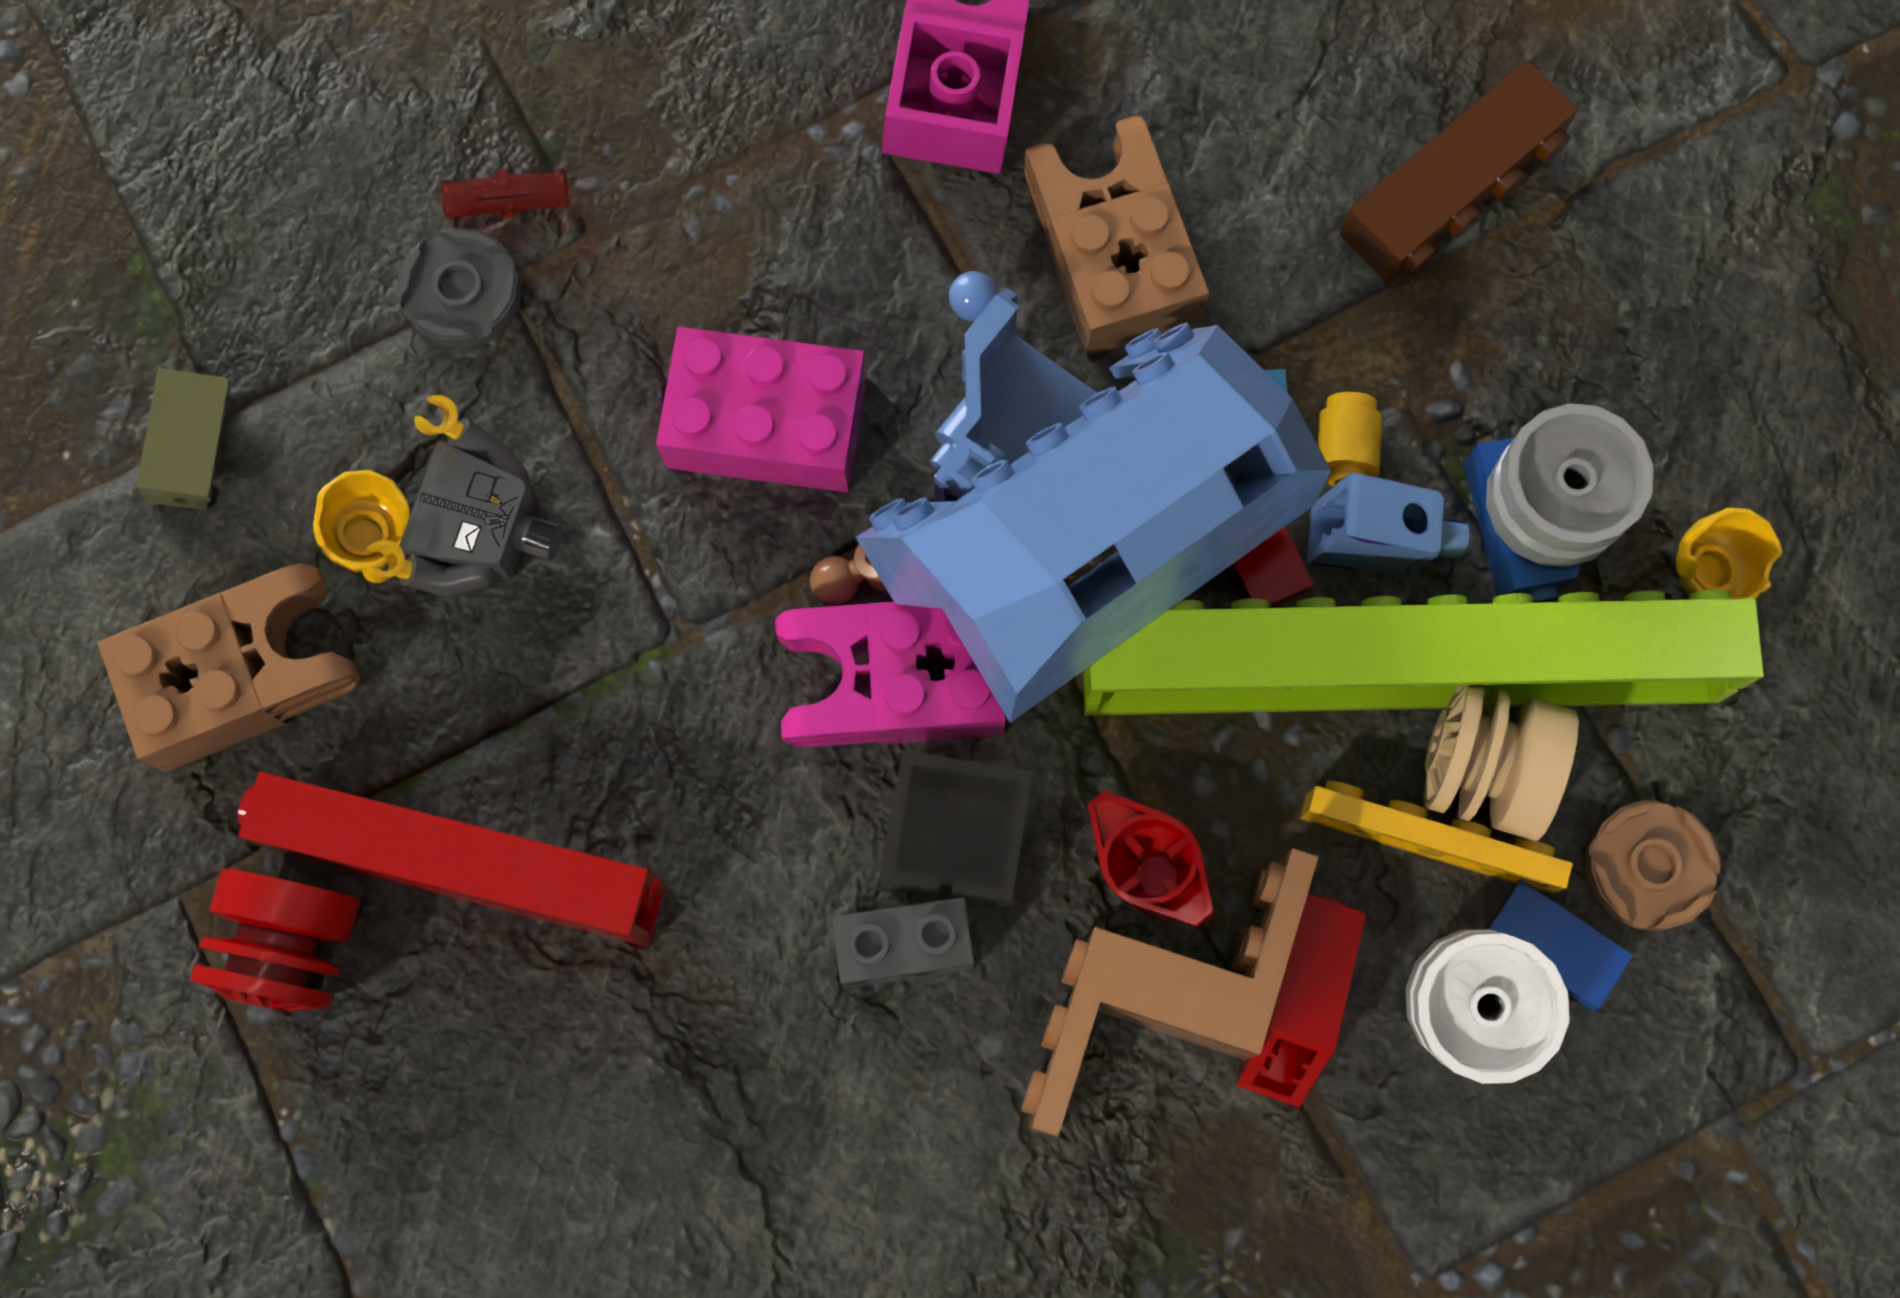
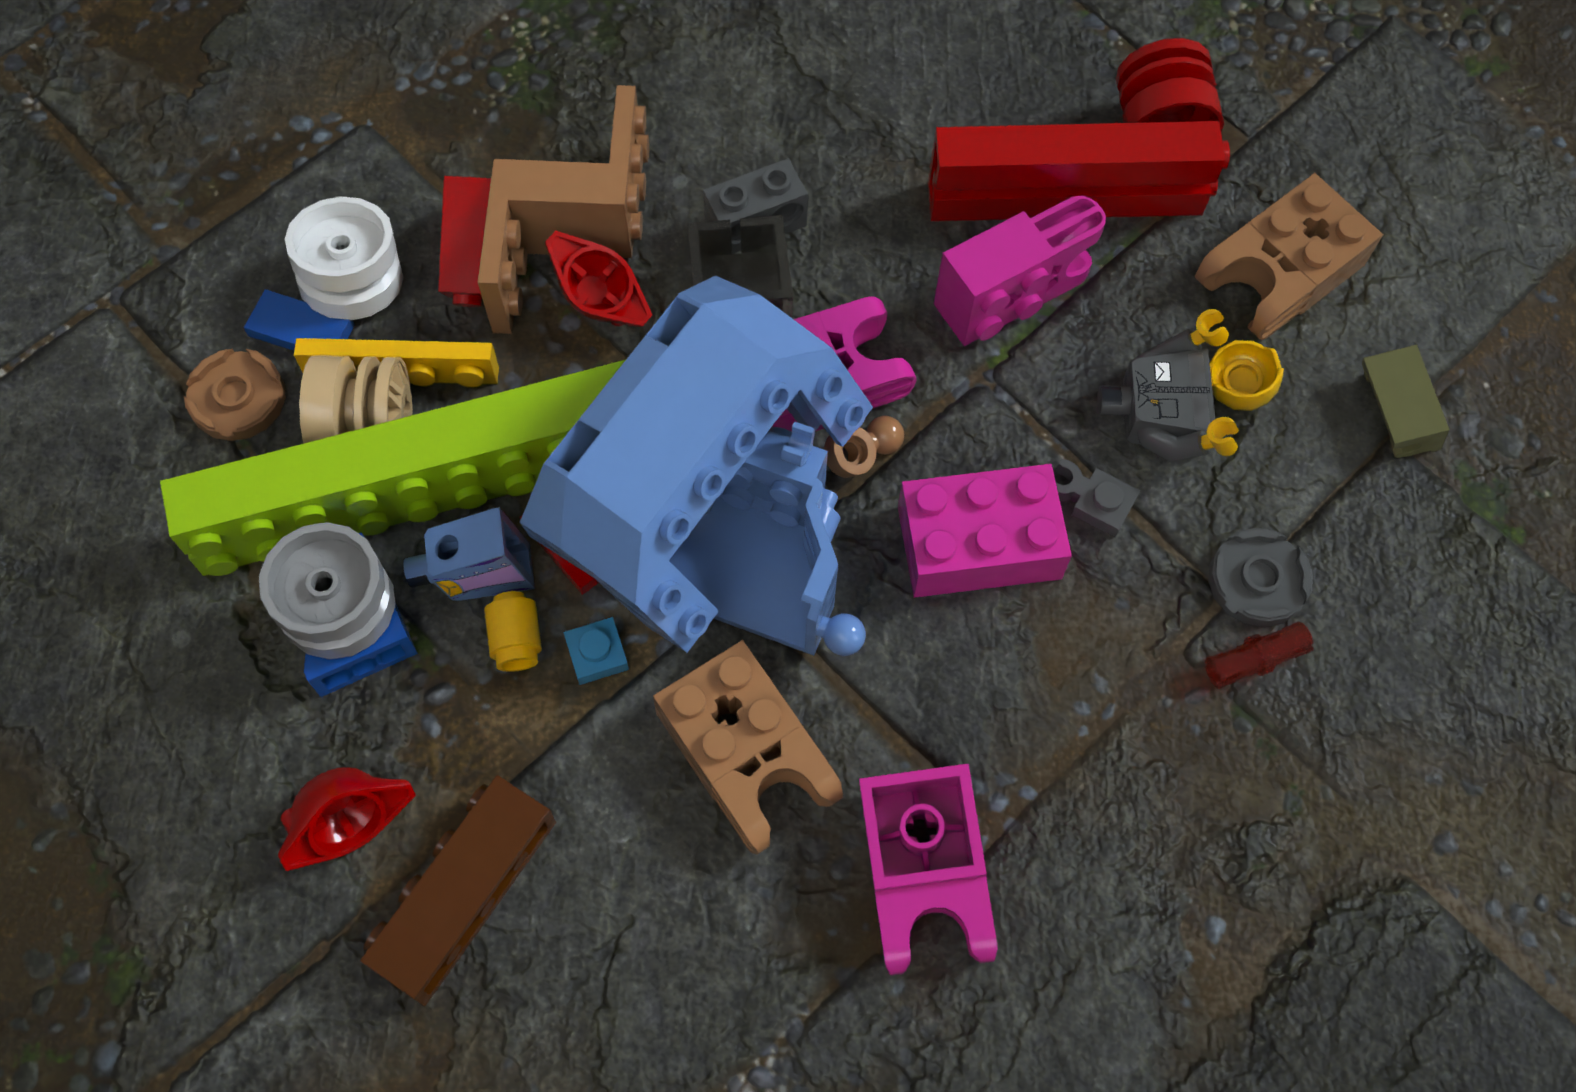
camera: 160 degrees right, 10 degrees down
yellow hair [1675,508,1782,599] -> none
none -> red hat [278,767,416,871]
none -> dark pink brick [934,196,1106,346]
none -> dark grey plate [1056,459,1141,538]

